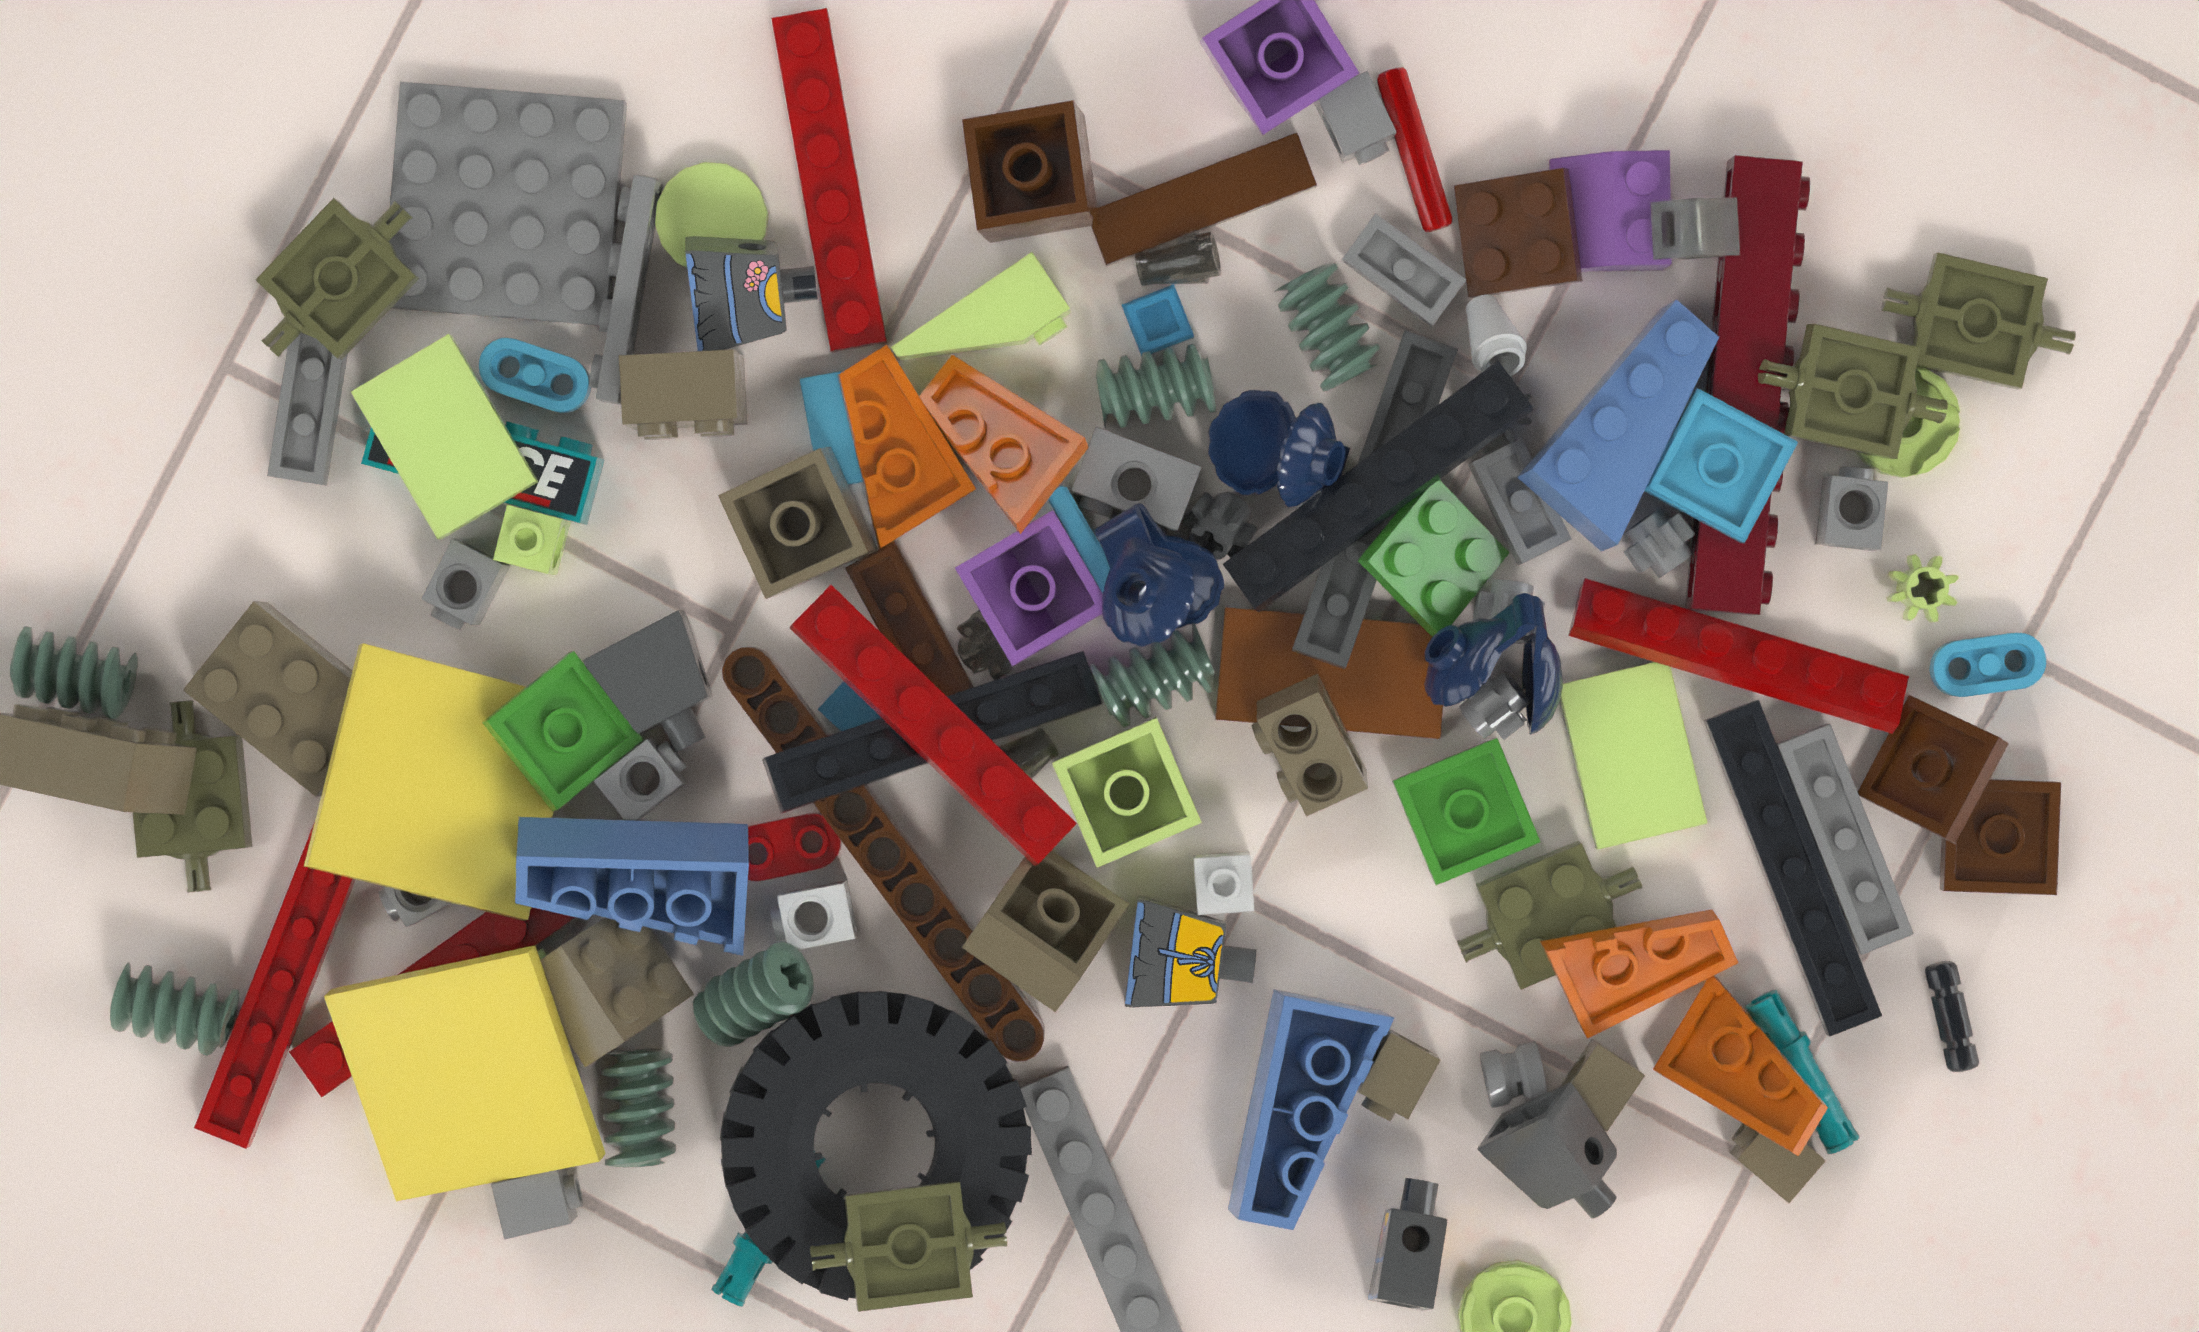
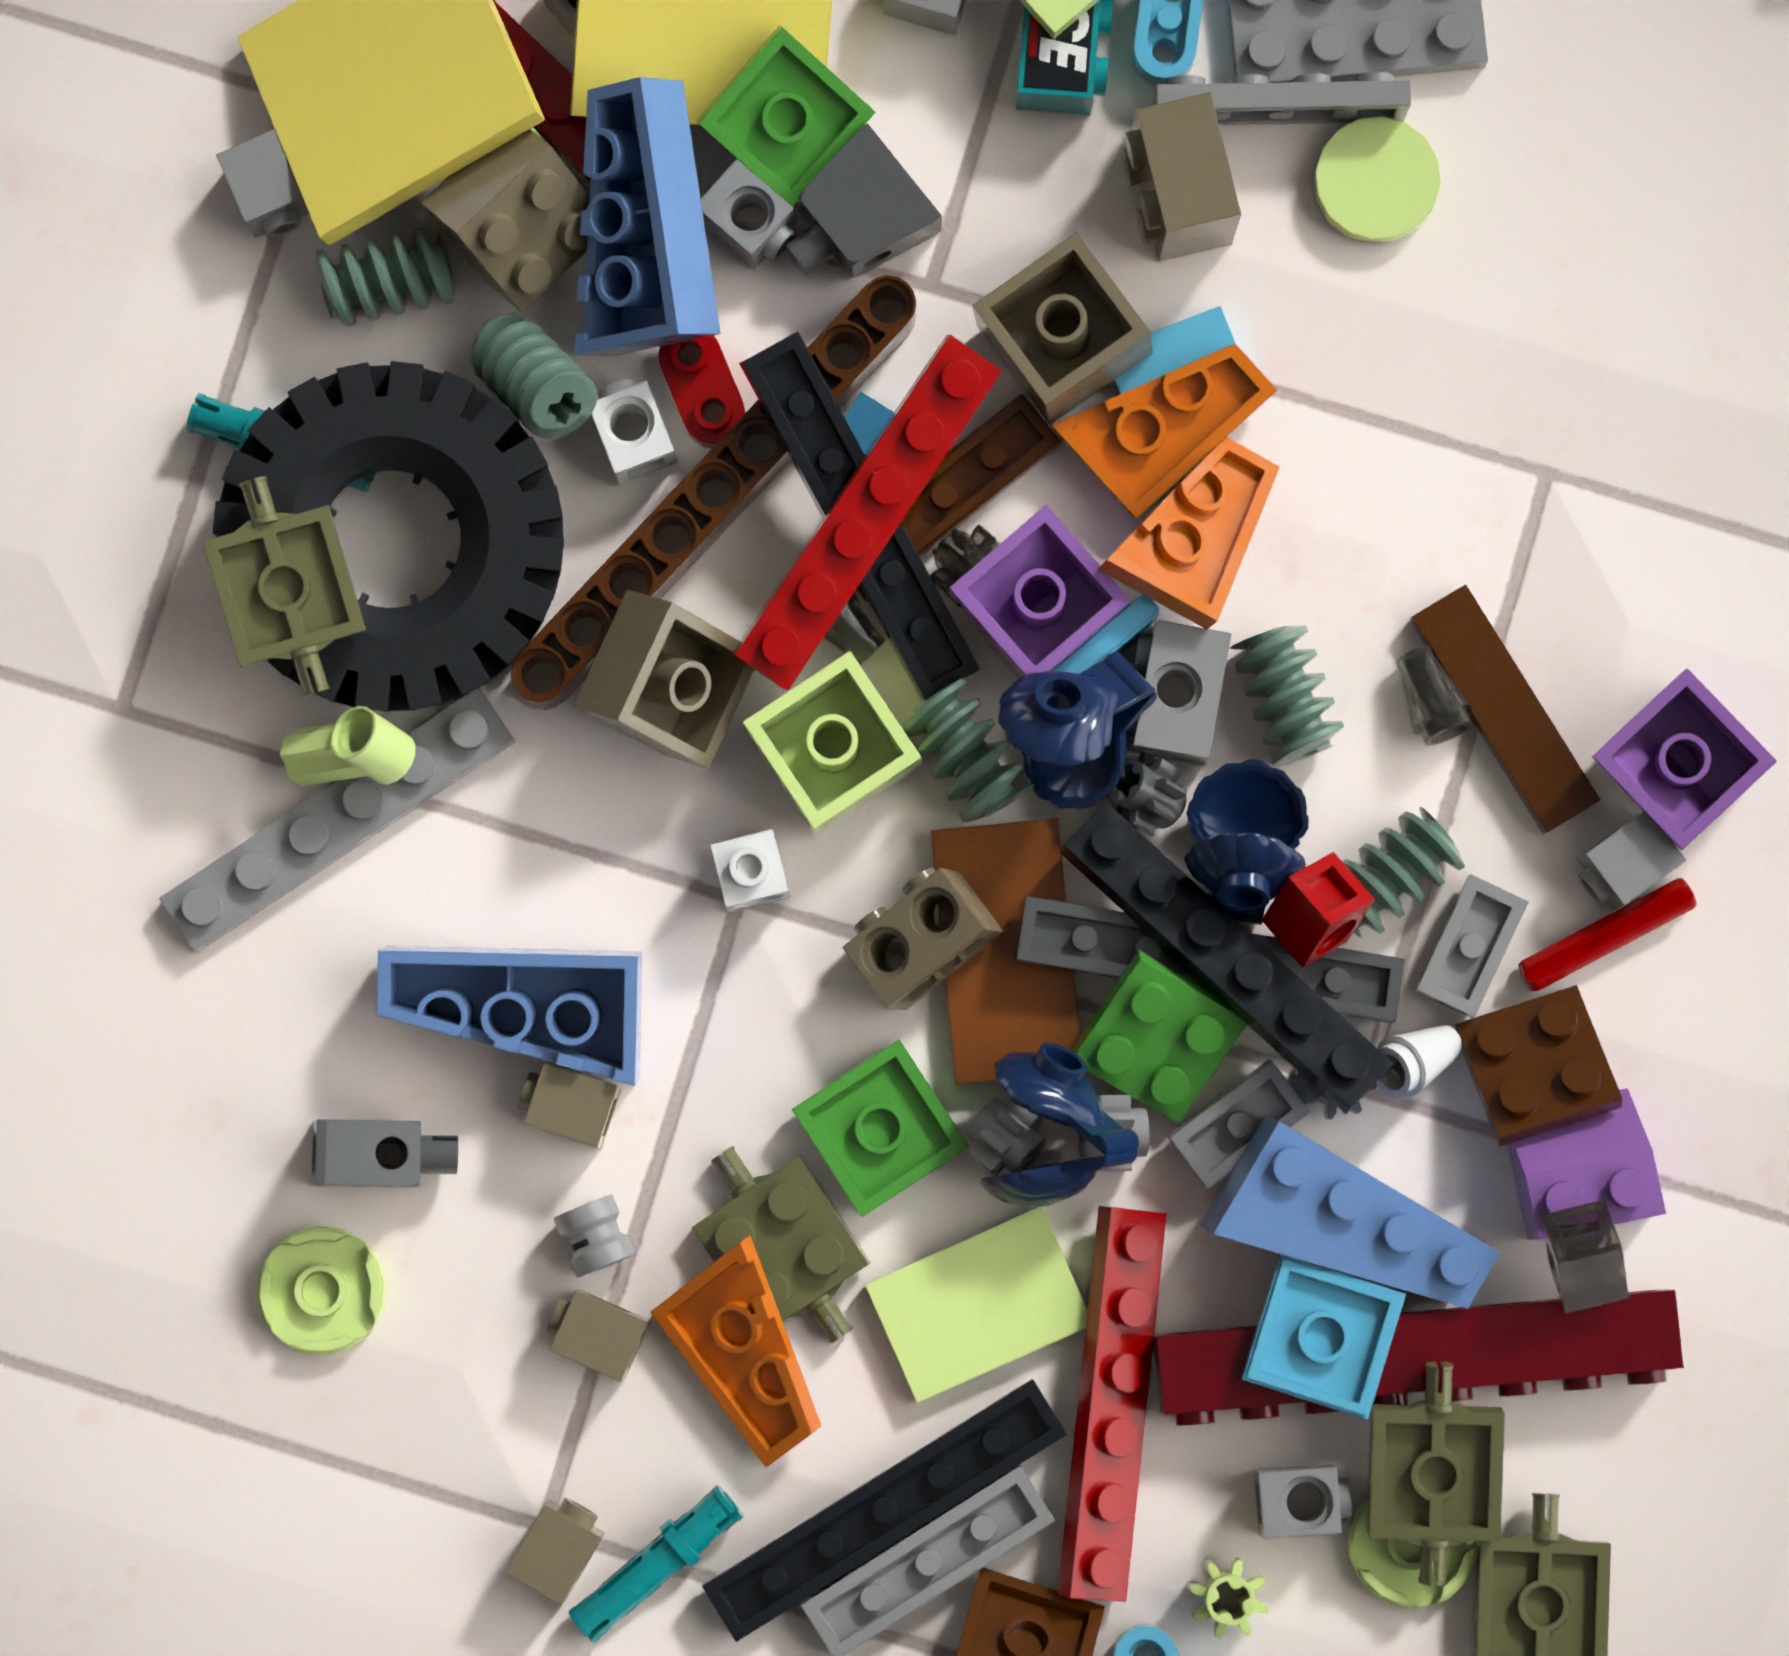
camera: 80 degrees right, 5 degrees down
yellowish green brick [493,505,571,575] -> none
dark grey torso [685,236,818,351] -> none
red plate [771,8,887,352] -> none
yellowish green slope [891,252,1071,360] -> none
reddish brown brick [962,100,1100,243] -> none
dark azure tile [1121,284,1194,357] -> none
torso [1125,896,1257,1008] -> none
dark grey torso [1477,1082,1617,1219] -> none
light grey gear [1624,508,1695,578] -> none
orange wing [1653,976,1828,1157] -> none
none -> yellowish green piece [280,706,415,786]
none -> red brick [1261,852,1375,968]

